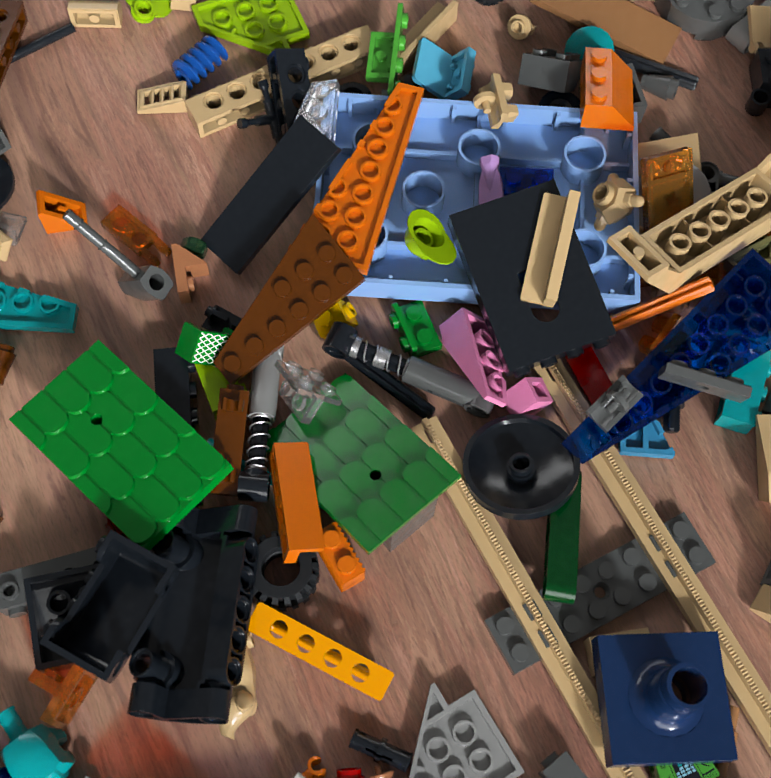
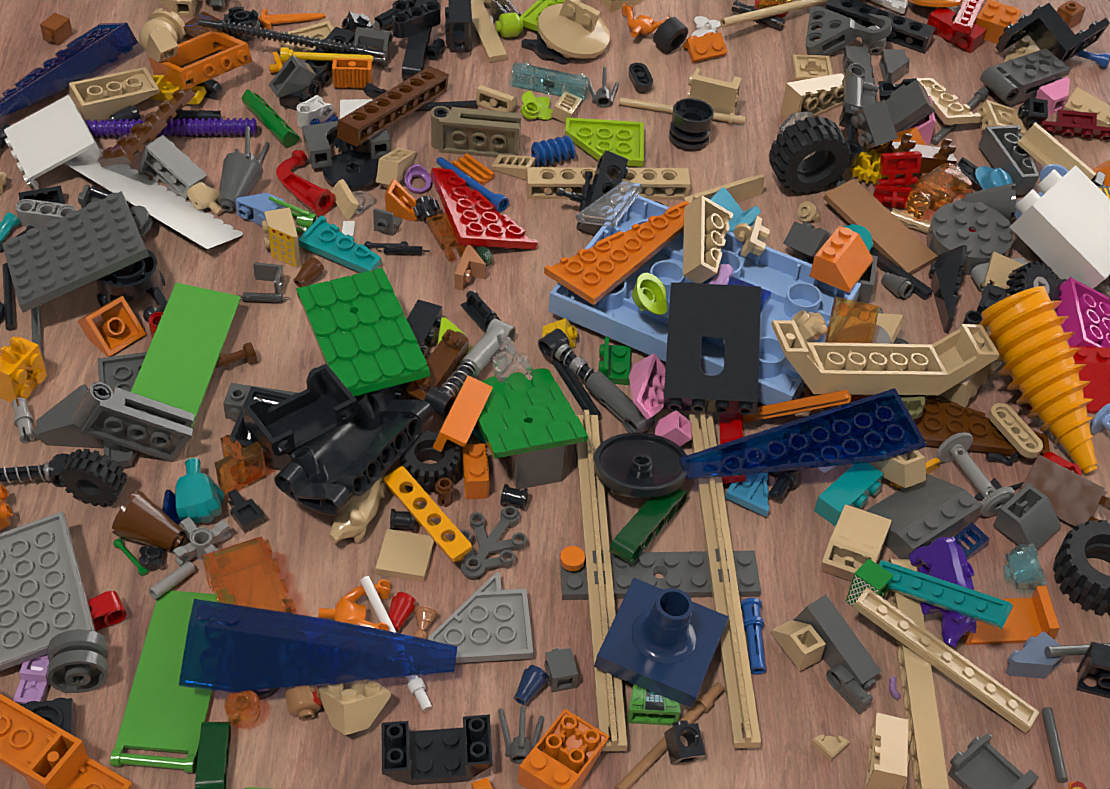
camera: 25 degrees right, 20 degrees down
dark grey piece [62,209,174,301] -> none
green panel [175,322,234,366] -> none
black tile [200,115,341,275] -> none
reddish brown wing [213,214,366,384] -> none
black pin [348,728,413,773] -> none
bright green bracket [366,3,408,96] -> none
tan panel [520,189,581,308] -> none
dark grey hips [585,375,644,433] -> none
dark grey tile [657,360,752,403] -> none
none -> black plate [227,489,265,532]
none -> white sticker [342,221,355,236]
none -> black hinge [364,241,408,249]
none -> dark grey bracket [373,208,402,236]
none -> tan tile [375,529,435,582]
none -> tan slope [376,147,416,188]
none -> black piece [376,245,430,255]
none -> black bush [390,508,416,531]
none -> medium lavender piece [405,164,431,194]
none -> black gear [413,195,440,221]
none -> red wing [430,168,538,249]
none -> dark tan hinge [431,106,522,158]
none -> reddish brown pin [435,478,454,507]
none -> blue piece [437,157,509,212]
none -> orange tile [452,153,494,185]
none -> dark grey plant [460,506,527,580]
none -> black bush [500,484,529,510]
none -> orange tile [560,546,585,571]
none -> tan wedge [683,195,733,284]
none -> blue pin [740,598,766,675]
none -> black wedge [928,245,968,334]

